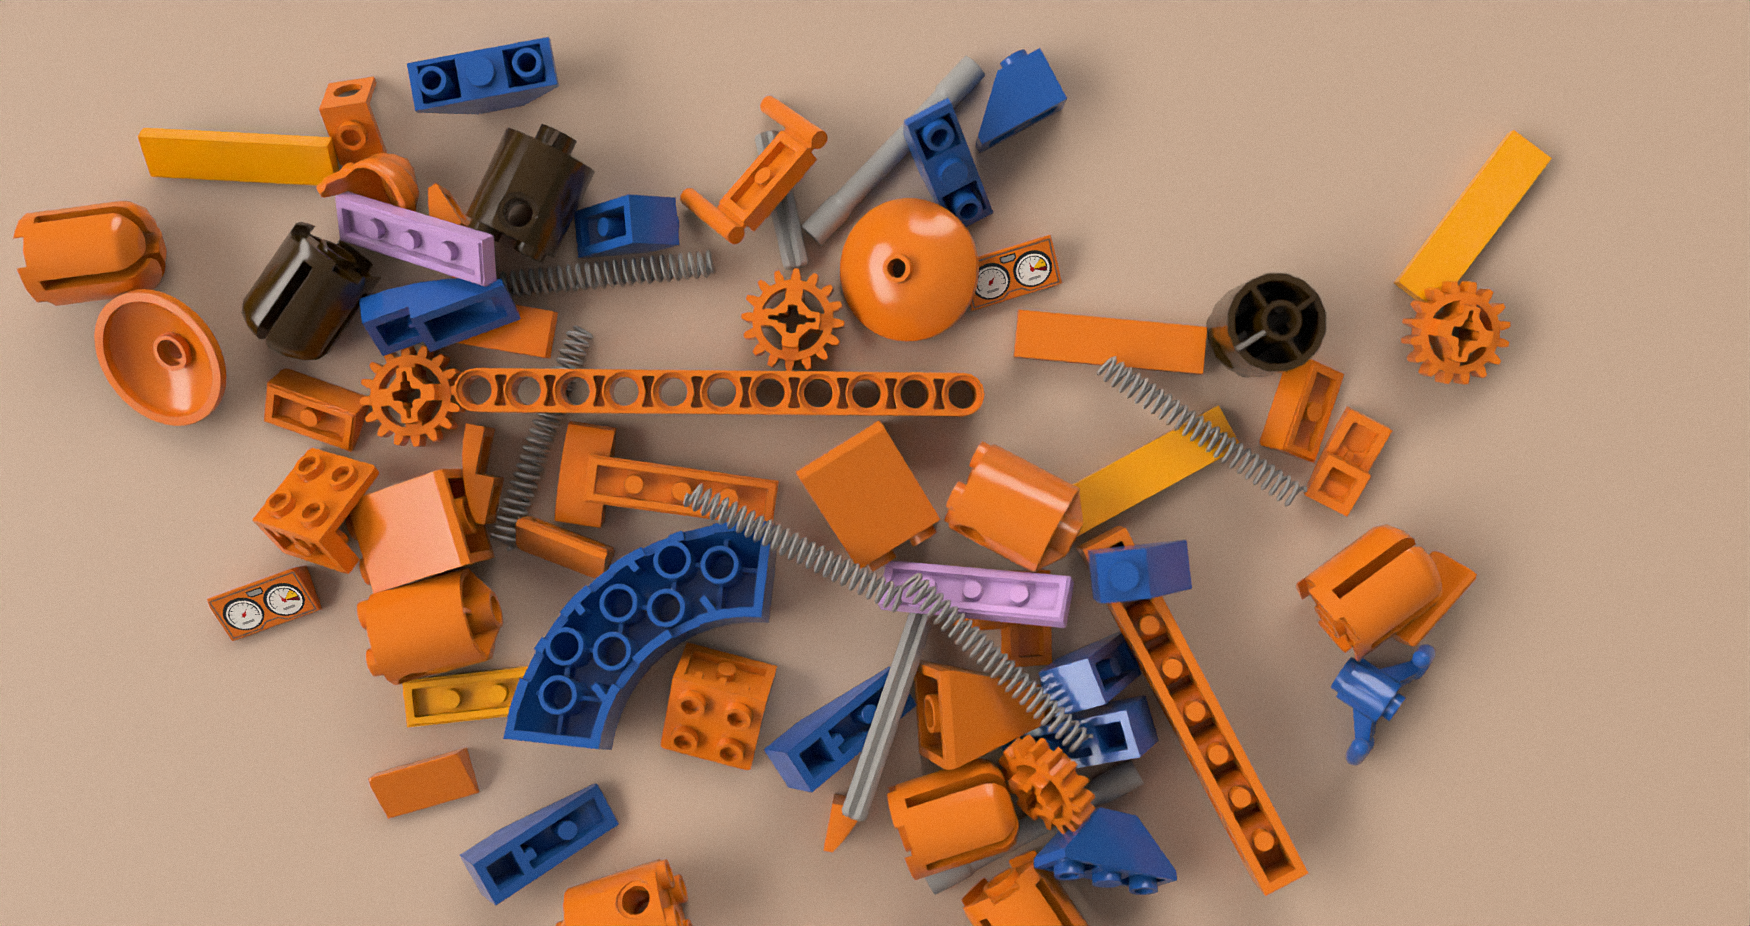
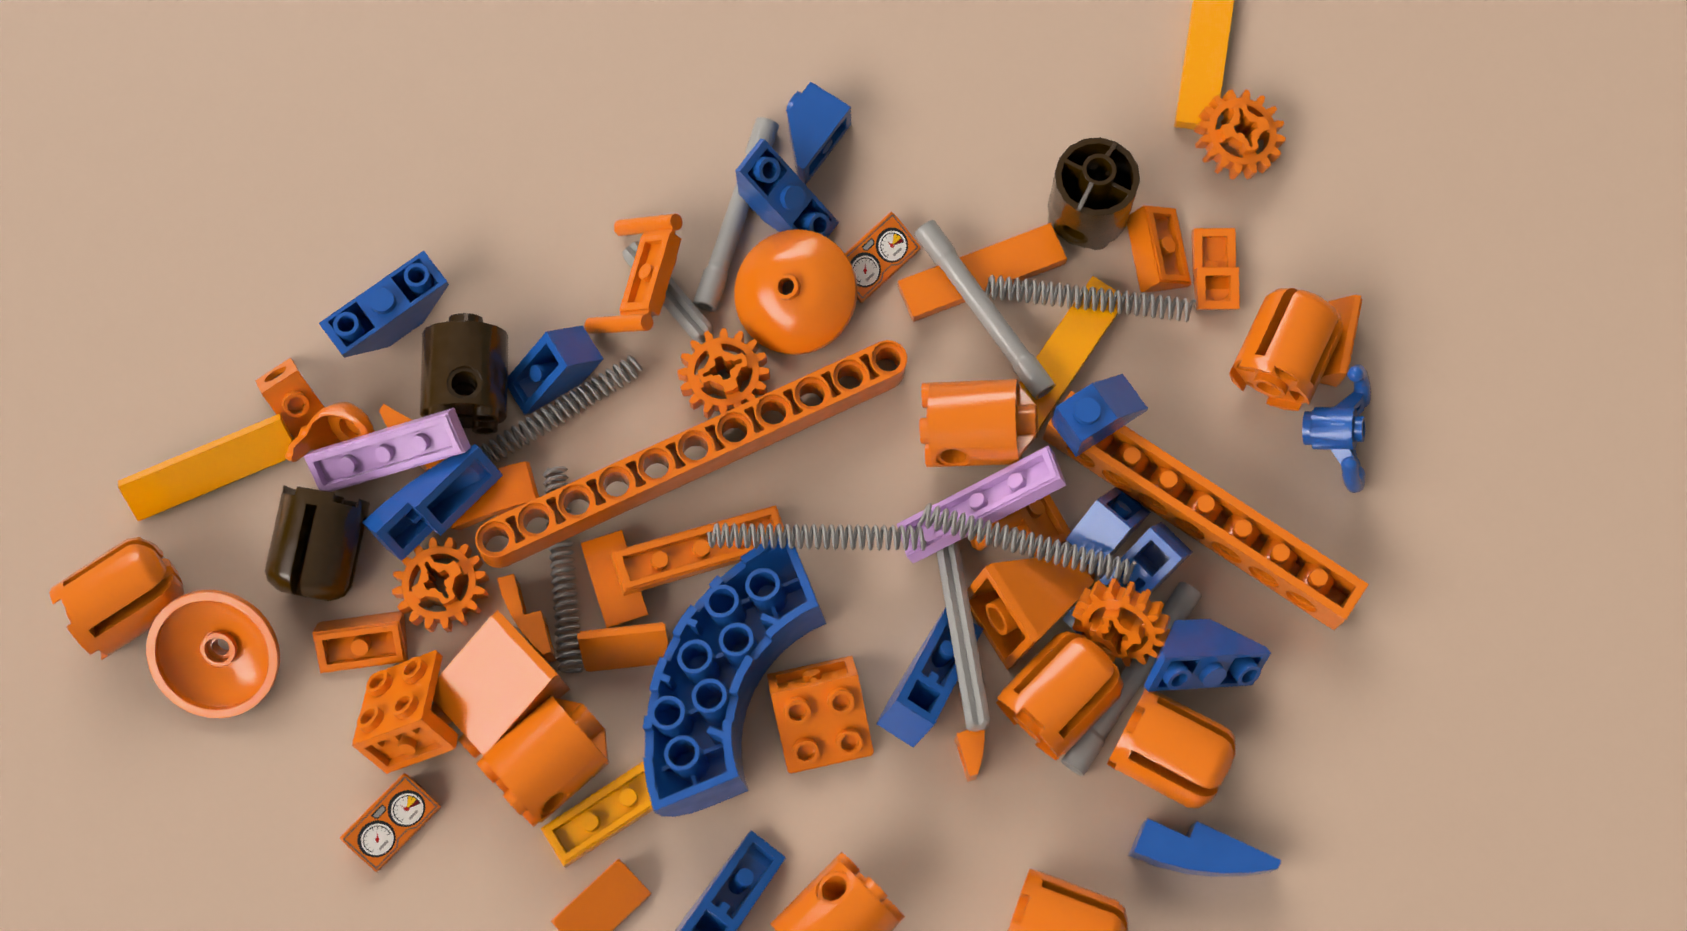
camera: 25 degrees left, 15 degrees down
orange slope [796,420,941,572] -> none
none -> light grey piece [914,220,1056,400]

